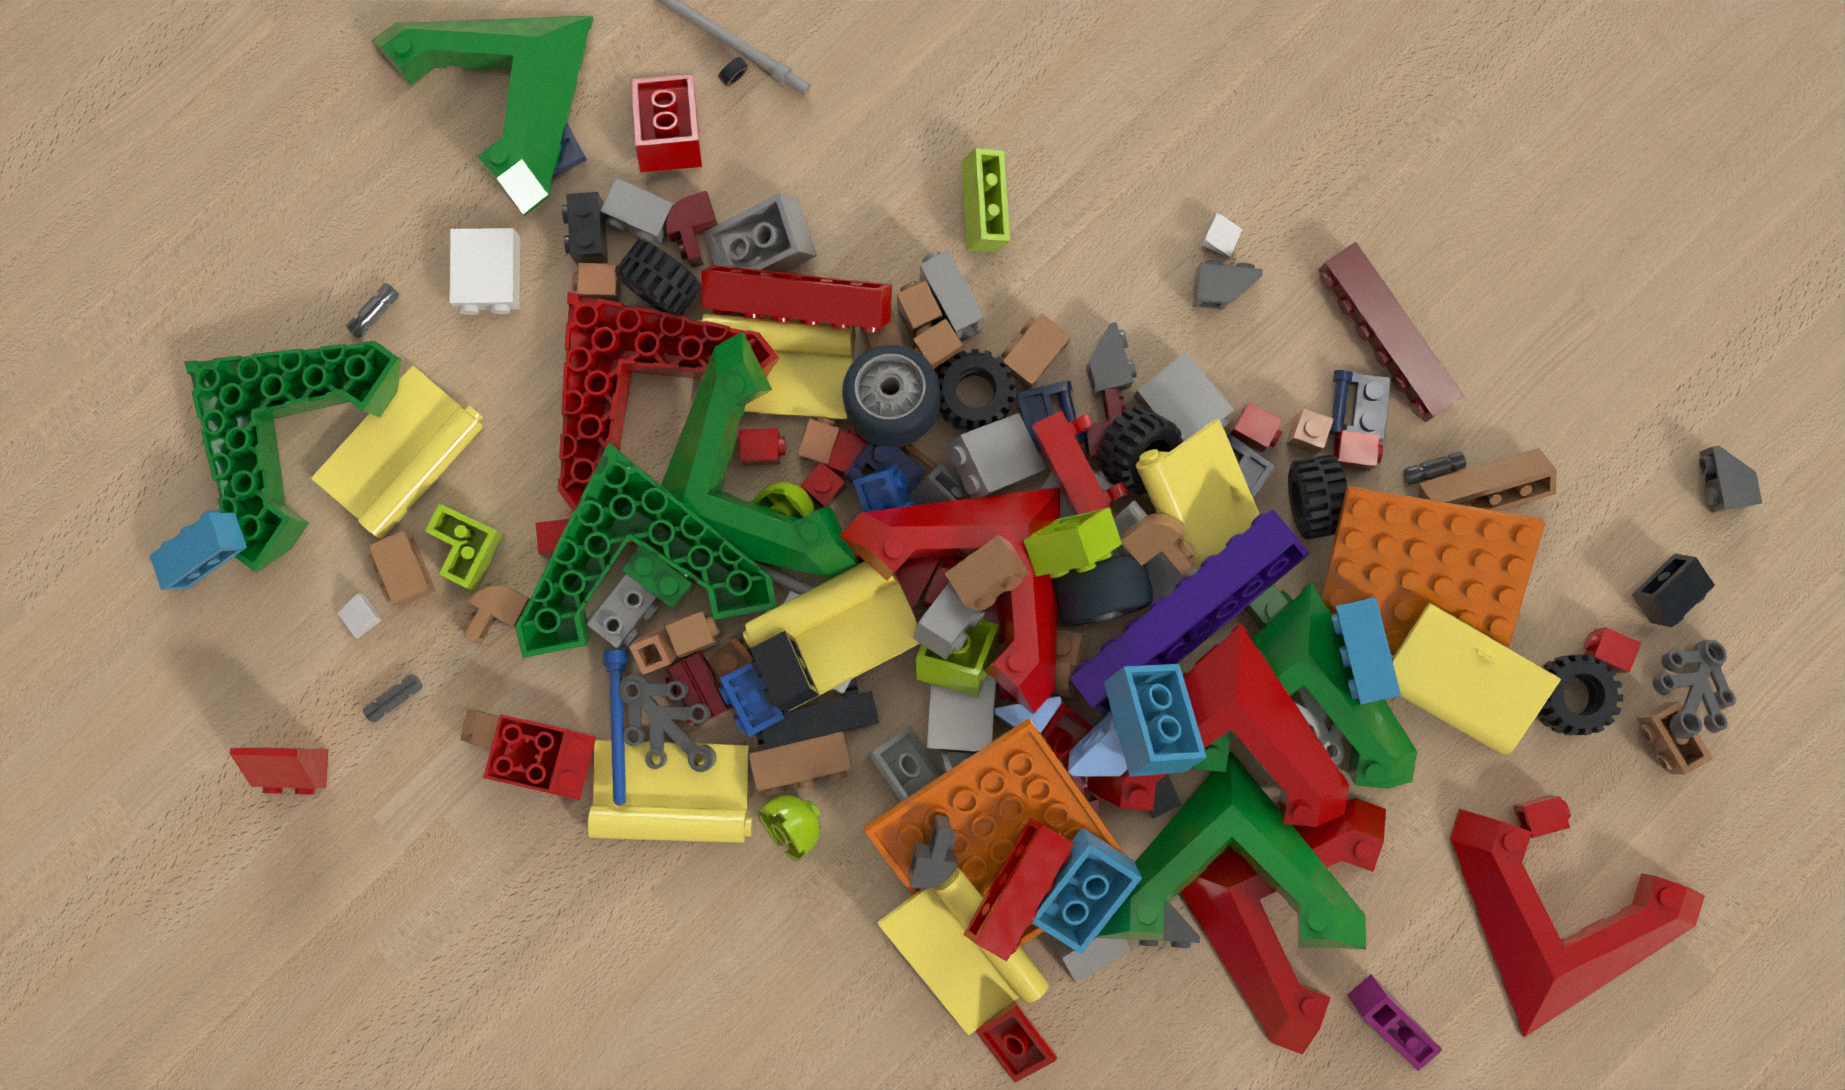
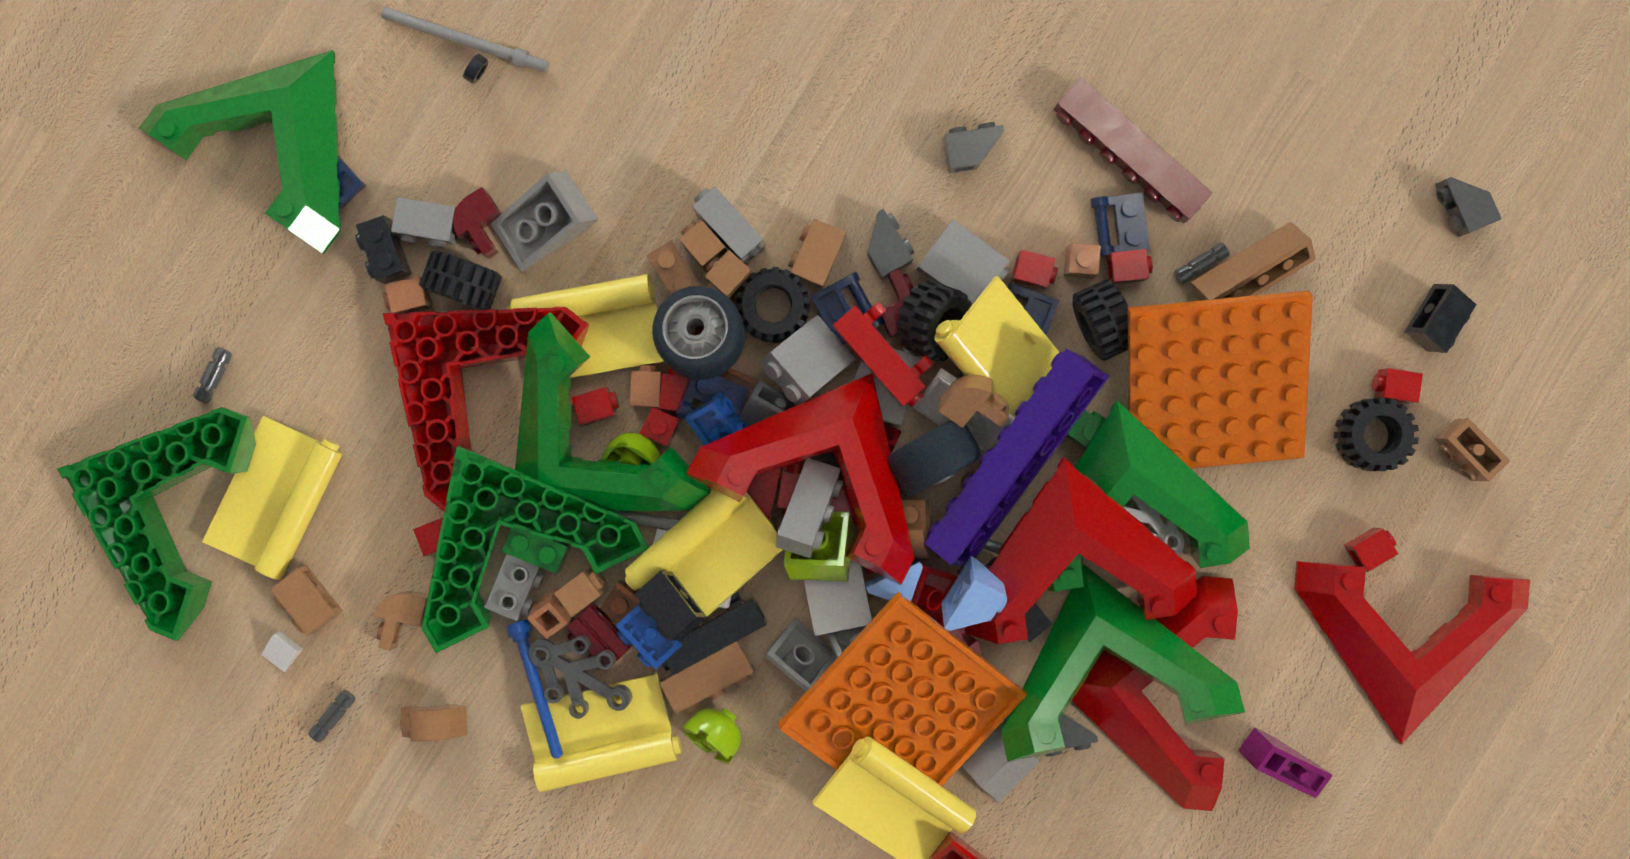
camera: 10 degrees left, 5 degrees up
dark azure brick [149,510,247,590] -> none
red slope [230,747,329,795] -> none
lime brick [425,503,505,591] -> none
white brick [450,228,520,315] -> none
red slope [483,714,596,800] -> none
red slope [631,74,702,173] -> none
red brick [701,265,892,332] -> none
dark grey brick [908,815,957,889] -> none
medium nougat brick [945,535,1029,611] -> none
lime brick [961,148,1010,252] -> none
red brick [963,818,1074,962] -> none
lime brick [1023,507,1122,578] -> none
dark azure brick [1032,828,1142,954] -> none
dark azure brick [1104,664,1207,776] -> none
white slope [1201,213,1243,258] -> none
dark azure brick [1331,597,1401,704] -> none
light yellow door [1391,603,1561,756] -> none
dark grey plant [1653,640,1736,739] -> none

